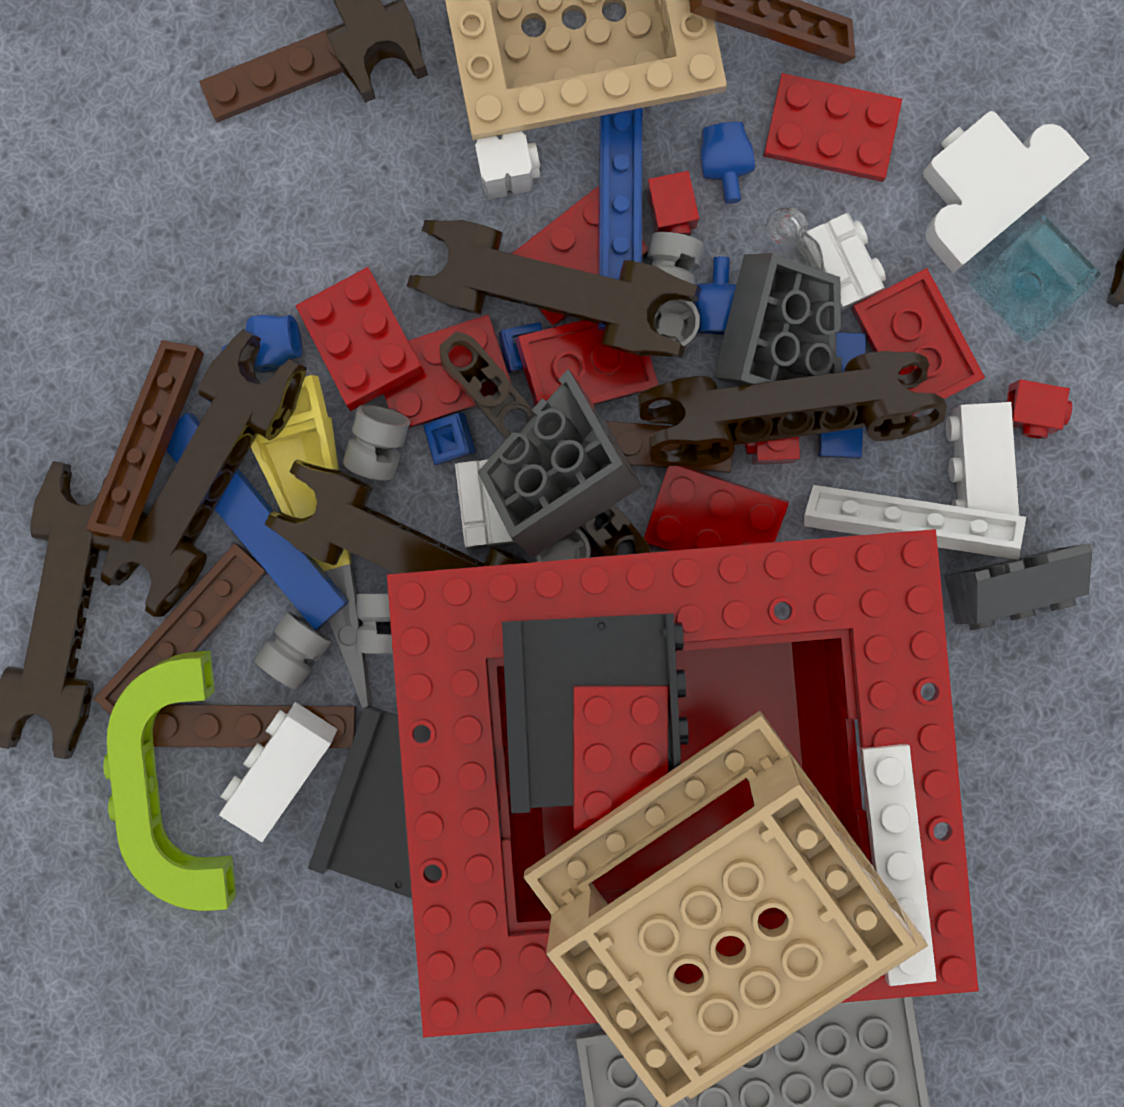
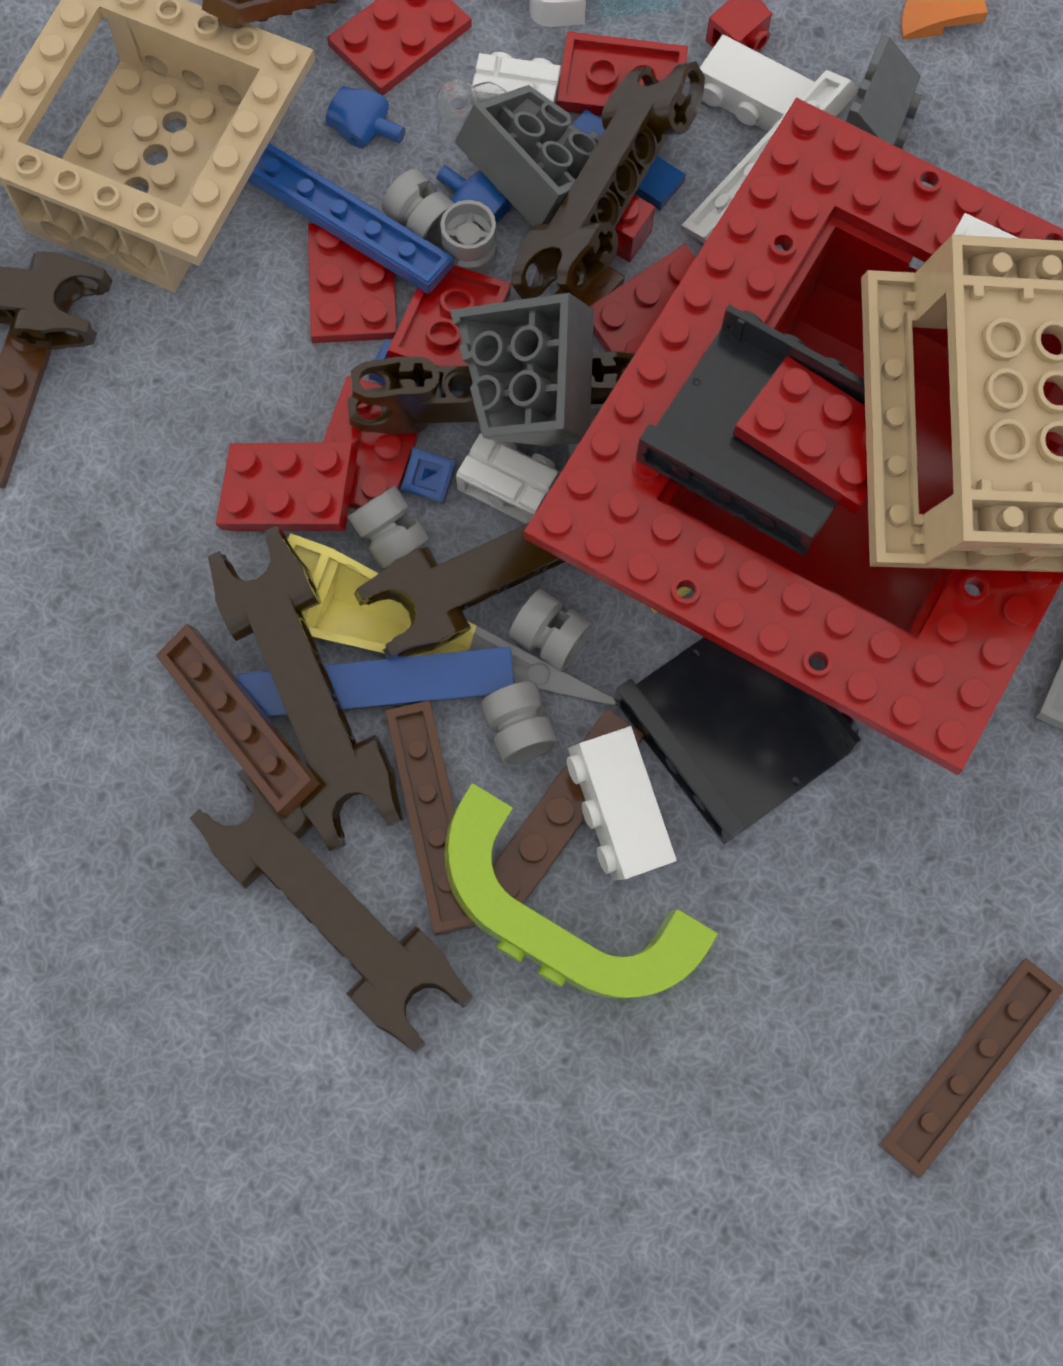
camera: 60 degrees left, 15 degrees down
blue piece [222,315,302,373] -> none
dark brown piece [406,220,701,358] -> none
white brick [475,131,540,199] -> none
red brick [646,170,699,236] -> none

